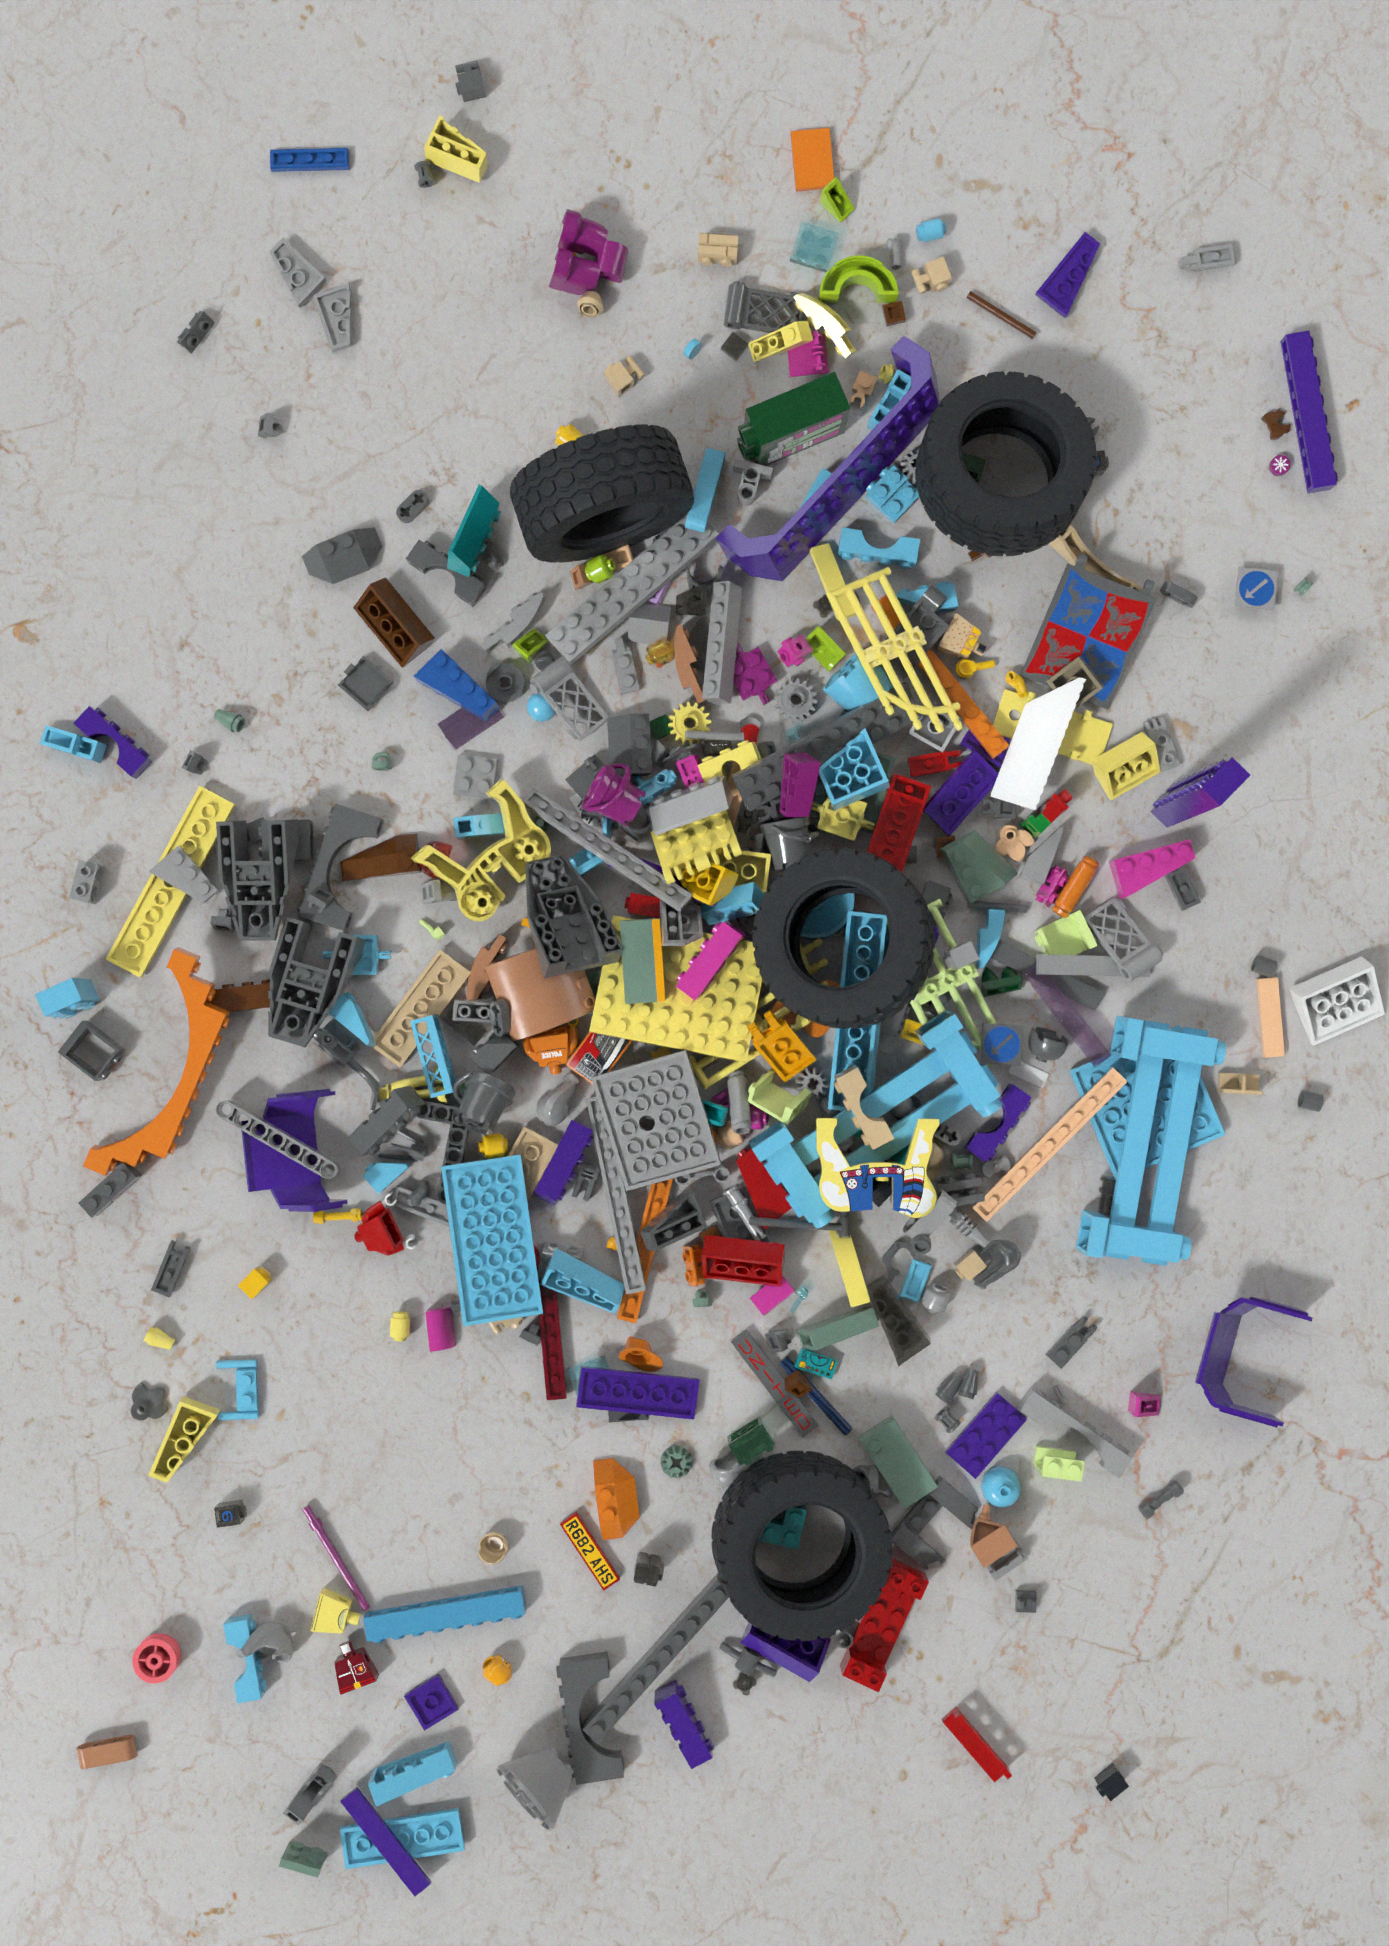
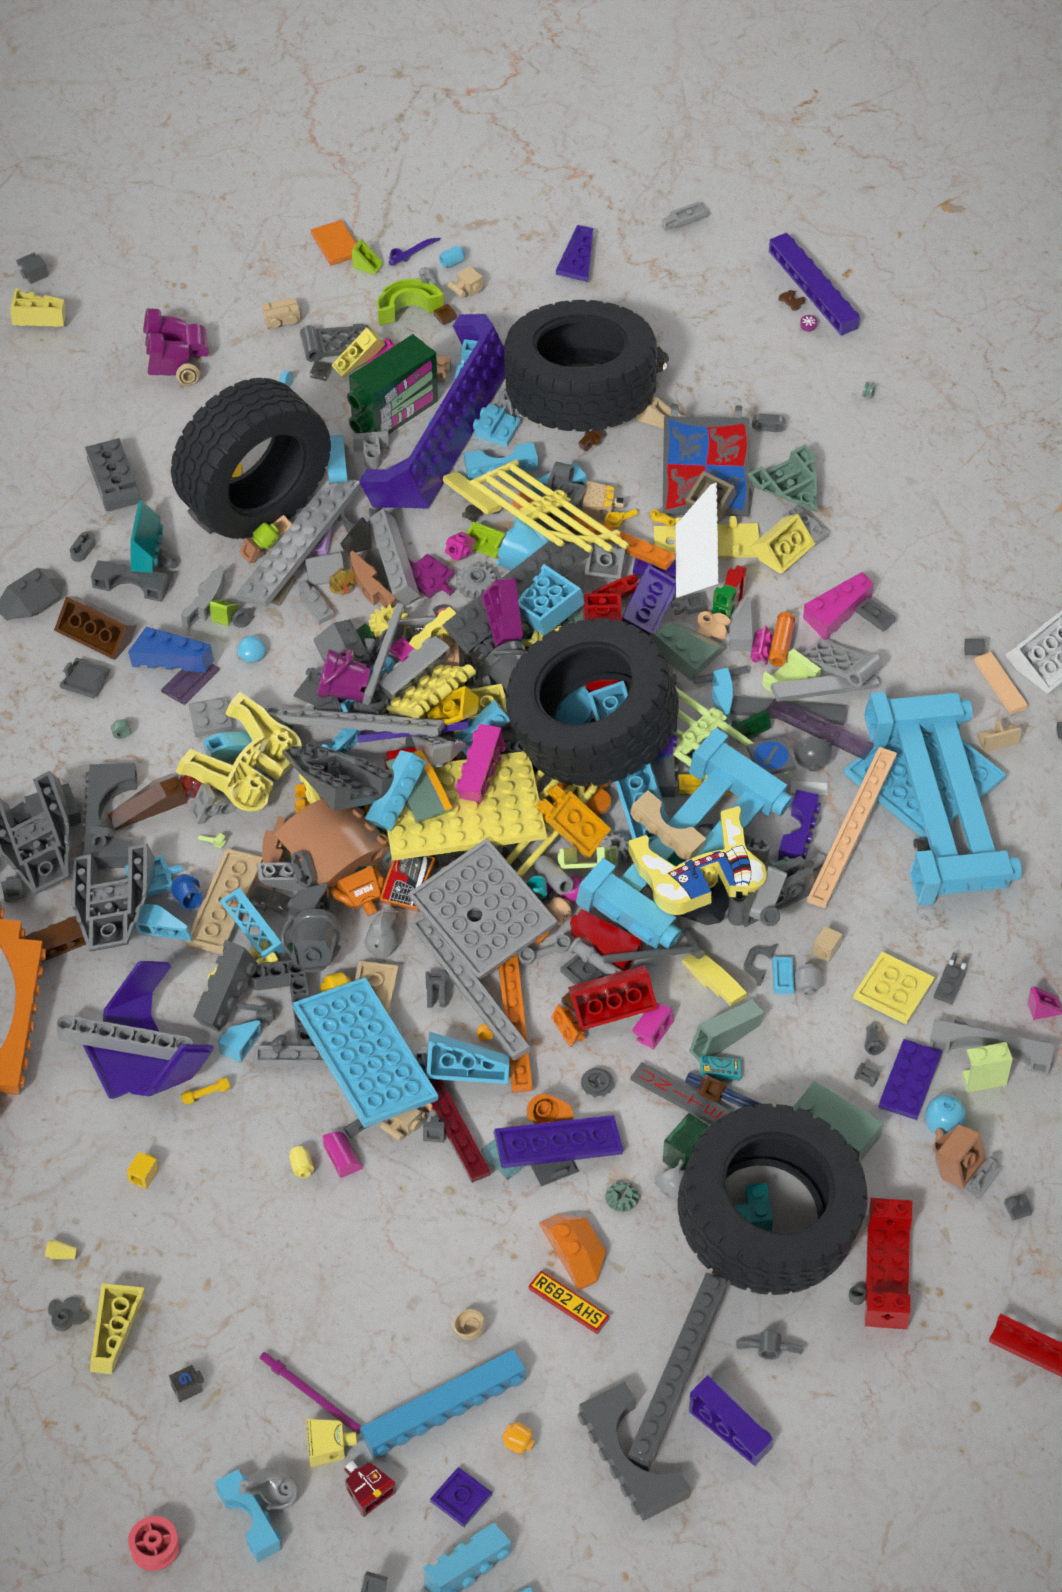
camera: 15 degrees left, 35 degrees down
dark grey hinge [151,1240,191,1297] -> none
medium azure plate [216,1359,259,1420] -> none
dark grey piece [313,1028,379,1111] -> none
red torso [354,1192,417,1256] -> none
dark grey bush [414,160,436,188] -> none
dark grey plate [486,663,525,704] -> none
light grey cone [496,1747,574,1831] -> none
light grey piece [530,657,609,742] -> none
dark purple wedge [534,1120,594,1206] -> none
clear smoke brick [633,1551,664,1587] -> none
dark grey wedge [640,1190,707,1251] -> none
sand green tile [693,1288,712,1307] -> none
clear smoke plate [733,1672,756,1695] -> none
dark purple slope [740,1623,831,1682] -> none
dark grey tile [765,1329,791,1353] -> none
clear light blue hand [789,1285,808,1313] -> none
clear light blue plate [790,222,839,273] -> none
slope [794,293,856,358] -> none
clear smoke wedge [867,1274,931,1367] -> none
light yellow plate [878,364,896,384] -> none
dark grey wedge [891,1476,978,1569] -> none
dark grey cone [935,1373,962,1404] -> none
light grey brick [943,941,979,970] -> none
light grey hinge [949,1209,991,1249] -> none
reddish brown bar [966,291,1037,339] -> none
dark grey piece [973,1239,1021,1289] -> none
dark purple brick [1150,757,1250,828] -> none
piece [1235,567,1278,610] -> none
none -> dark grey hinge [85,438,141,512]
none -> blue piece [171,874,203,910]
none -> light grey tile [363,603,404,705]
none -> medium azure arch [365,750,427,831]
none -> dark purple sword [388,237,441,266]
none -> dark grey gear [581,1068,613,1098]
none -> sand green wedge [747,444,818,512]
none -> light yellow plate [853,952,935,1025]

